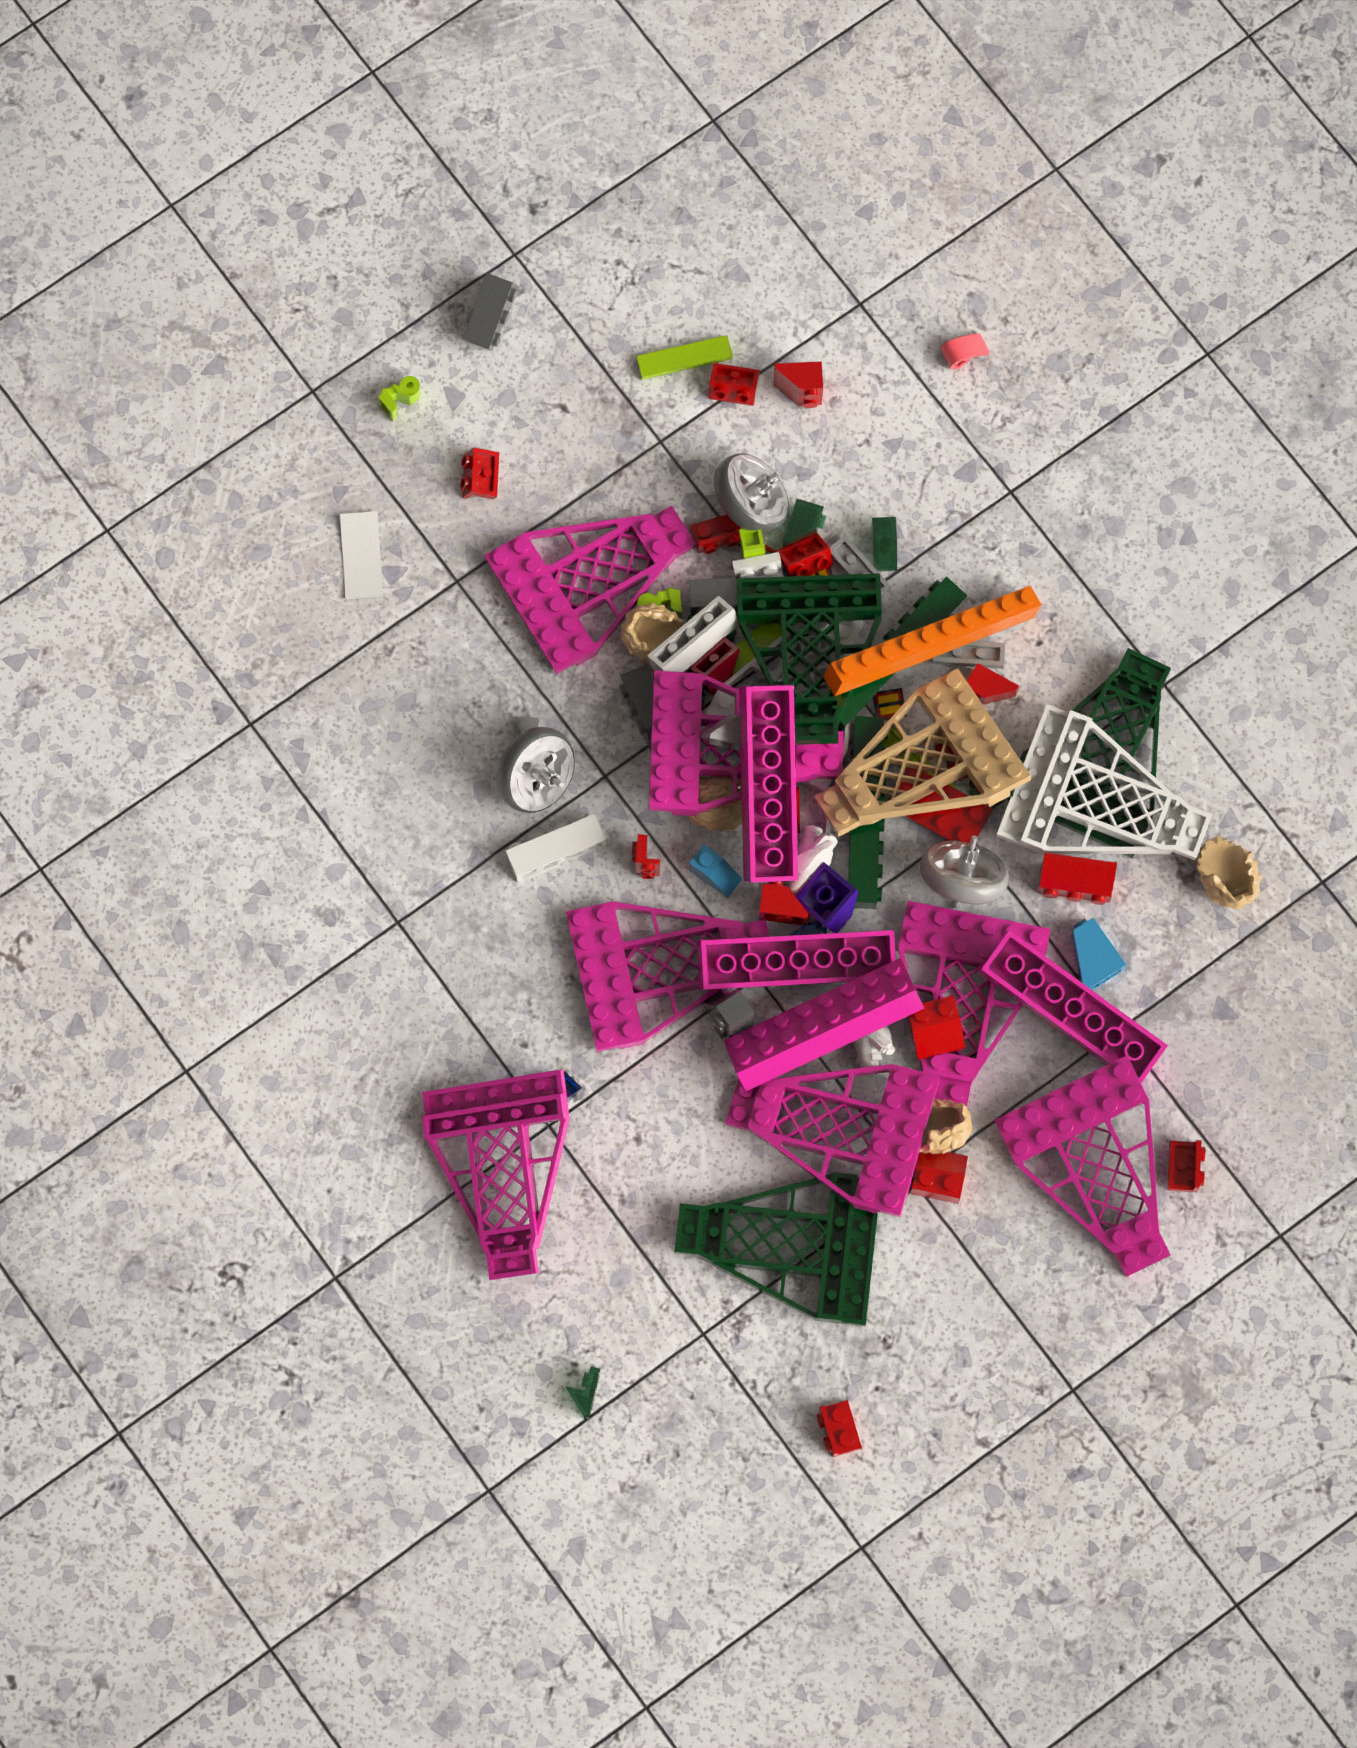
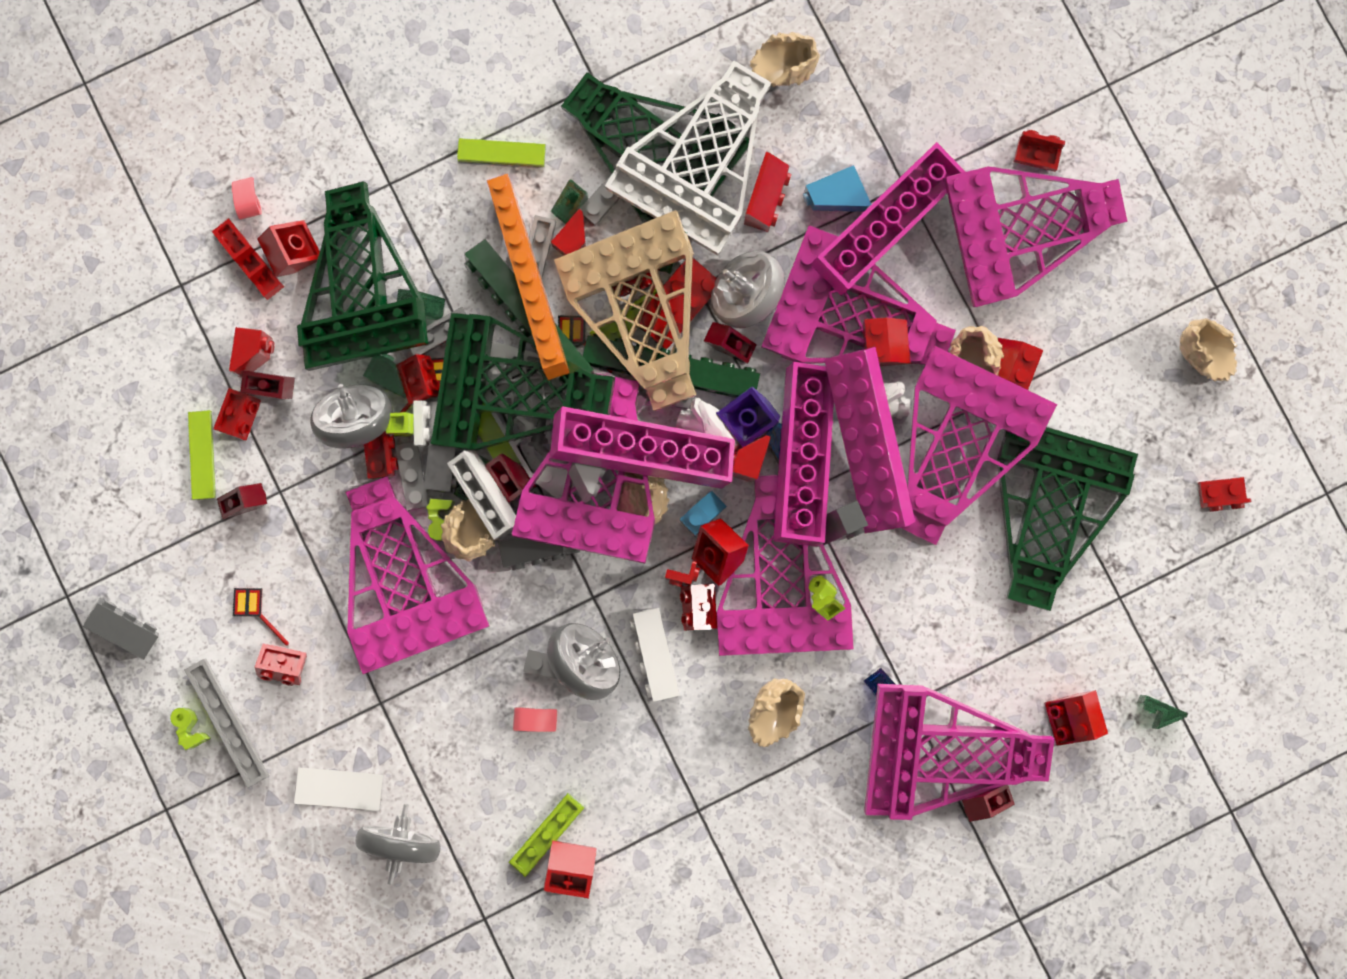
camera: 80 degrees left, 10 degrees up
none -> light grey plate [184,659,269,788]
none -> red slope [212,218,284,300]
none -> dark red slope [217,483,267,520]
none -> piece [233,588,289,646]
none -> dark red slope [240,370,295,399]
none -> red slope [257,220,320,277]
none -> dark green wing [297,181,428,371]
none -> wheel [355,804,441,885]
none -> light grey plate [395,442,429,511]
none -> lime tile [457,138,546,167]
none -> lime tile [508,793,585,877]
none -> coral panel [513,707,557,732]
none -> slope [544,840,597,899]
none -> clear green slope [550,179,589,224]
none -> light grey plate [580,178,620,226]
none -> bracket [680,584,718,631]
none -> red slope [691,518,749,586]
none -> dark red slope [704,322,757,364]
none -> tan hair [748,678,805,747]
none -> lime leg [809,575,846,620]
none -> dark red slope [962,785,1015,822]
none -> red slope [1045,690,1108,746]
none -> tan hair [1179,318,1237,381]

